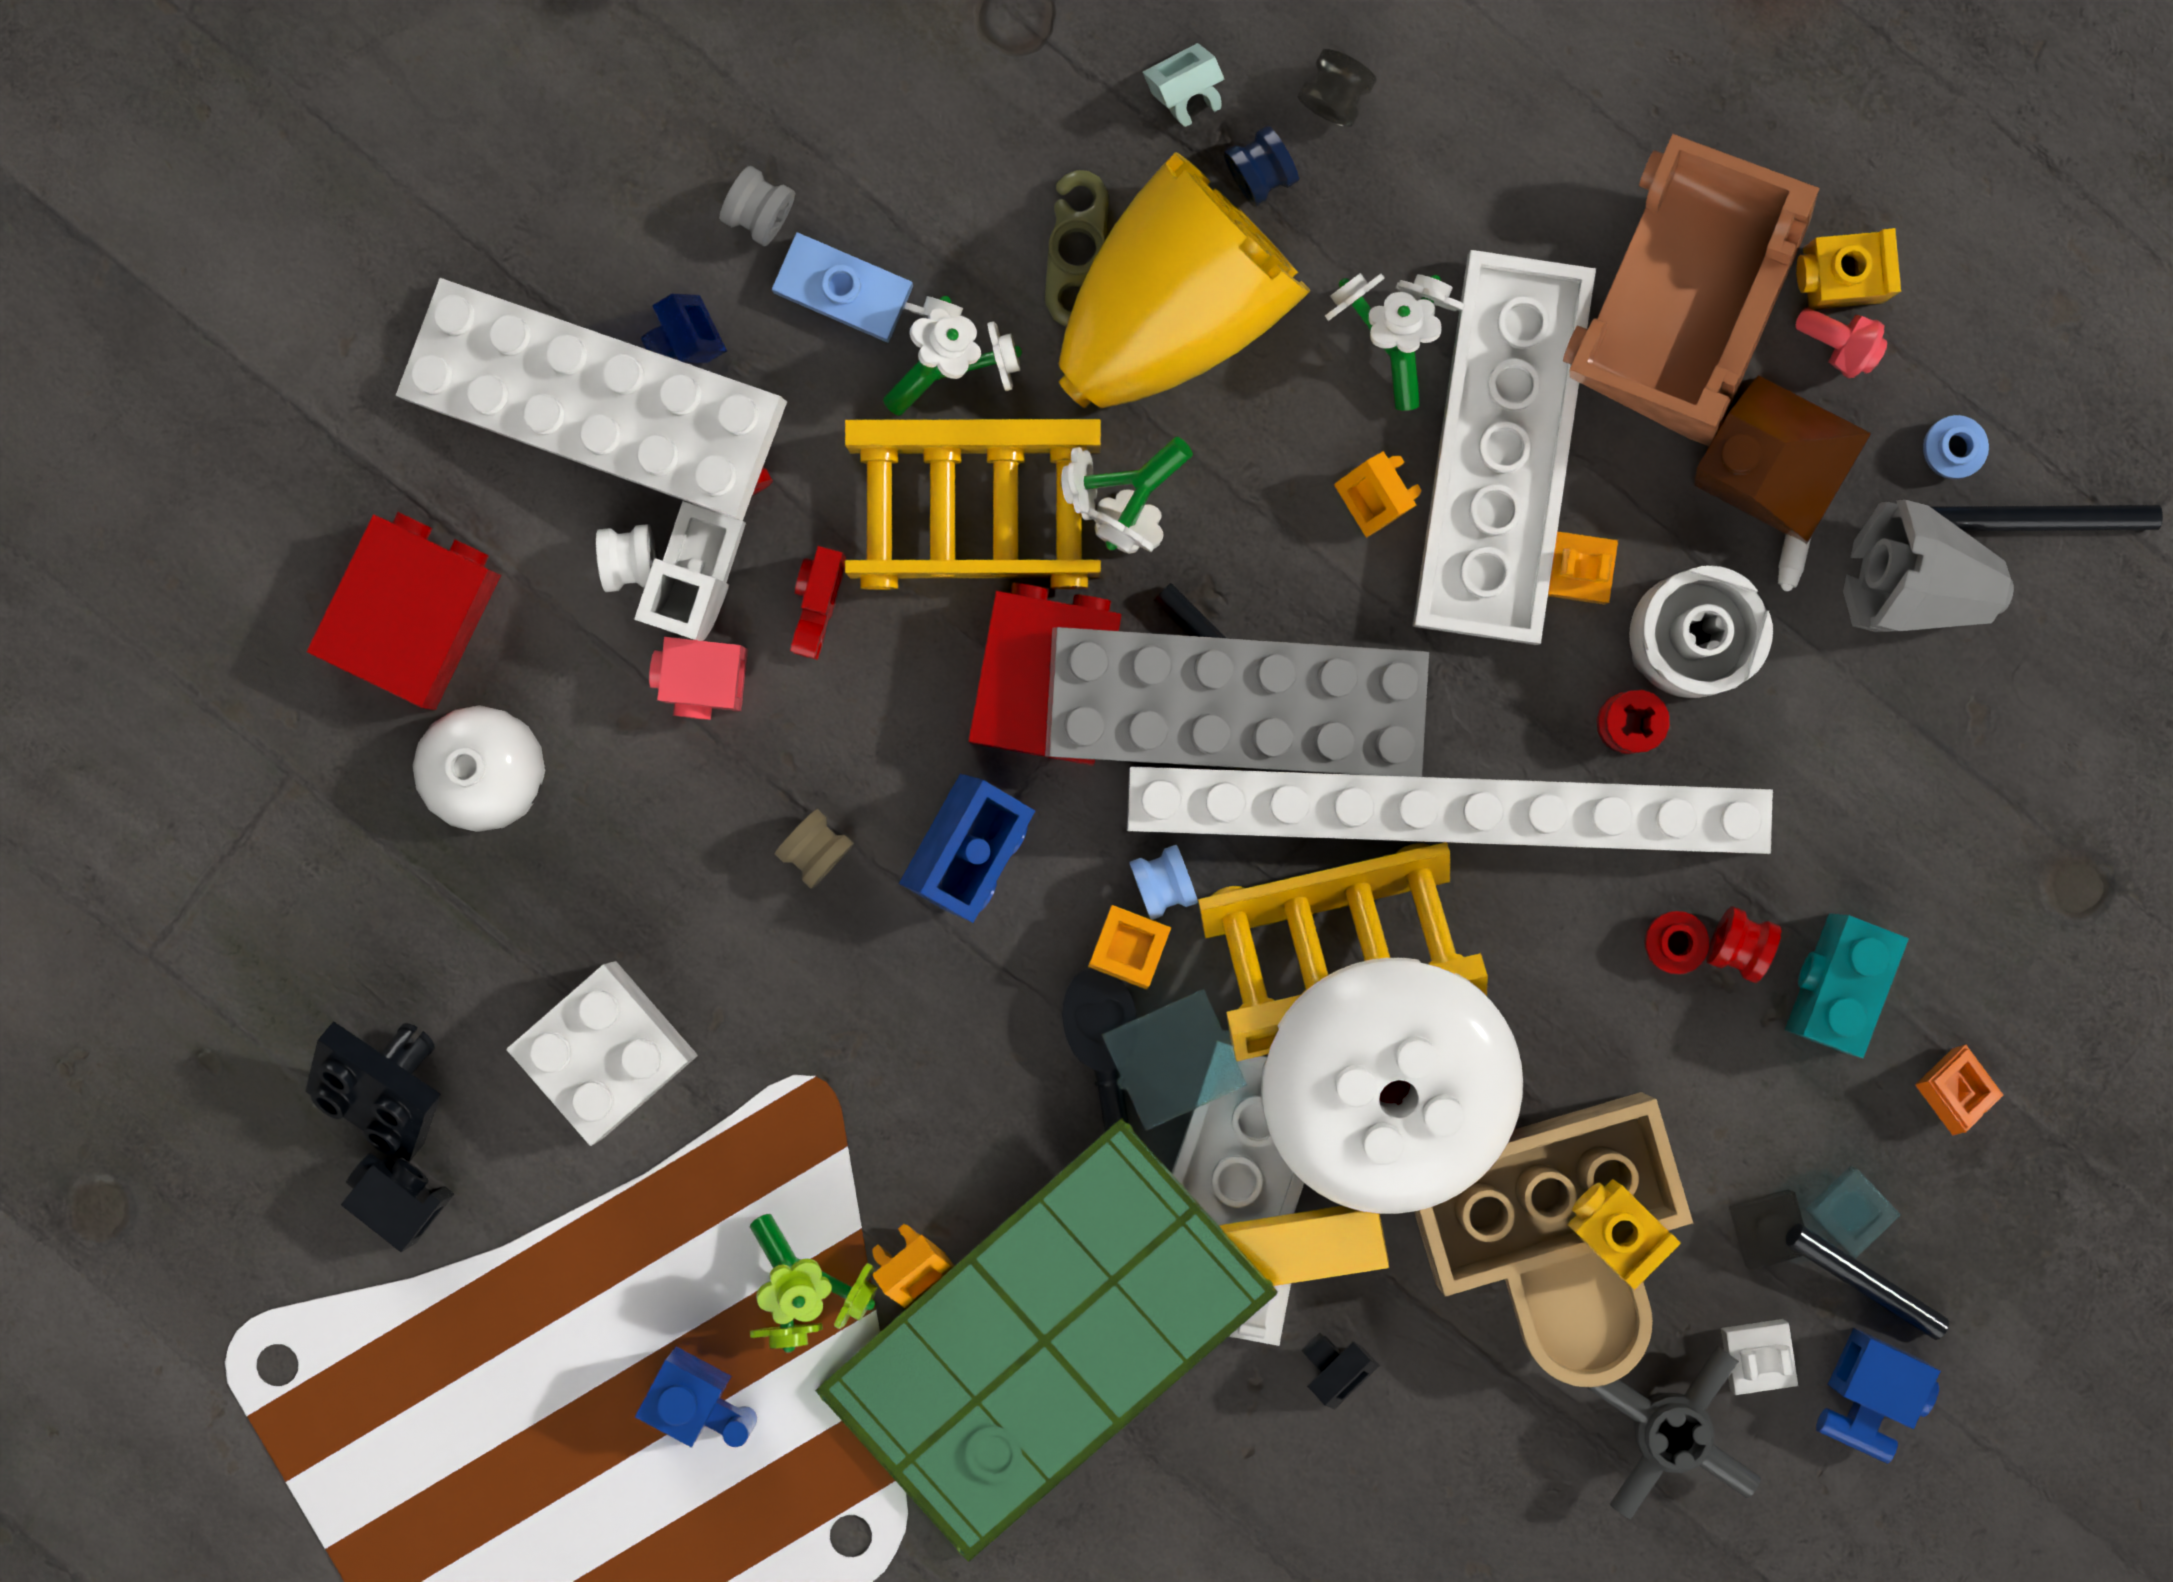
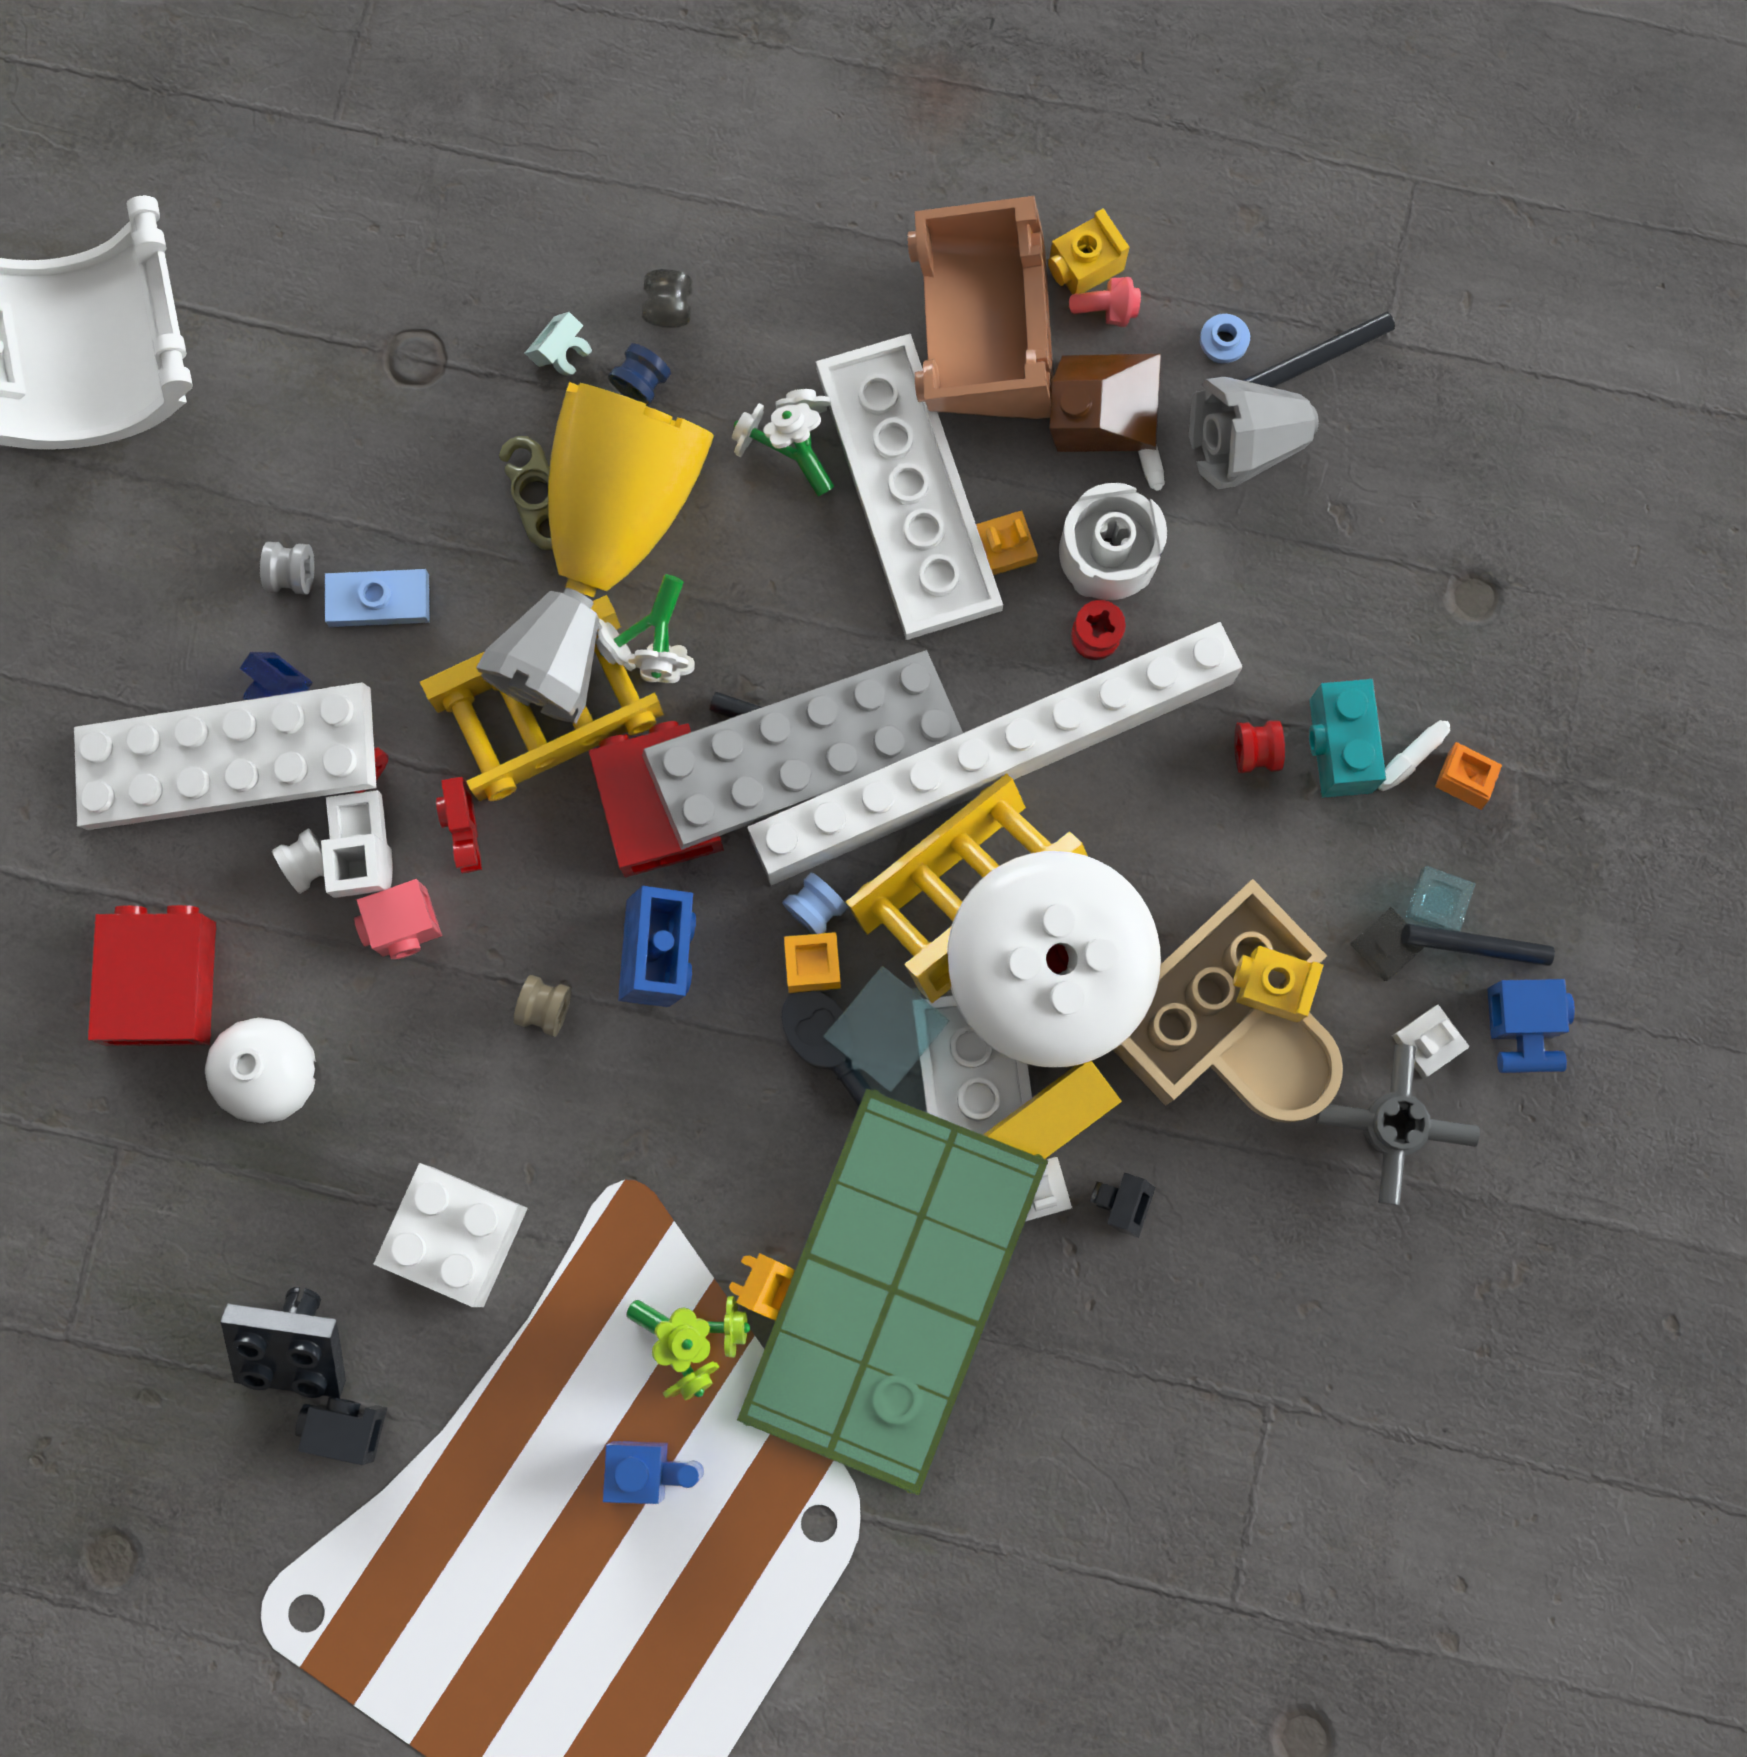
camera: 25 degrees left, 10 degrees down
white plant [883,296,1022,416] -> none
light orange tile [1334,451,1422,538] -> none
red plate [1644,911,1709,974] -> none
none -> light grey cone [476,588,599,724]
none -> white piece [1378,720,1450,791]

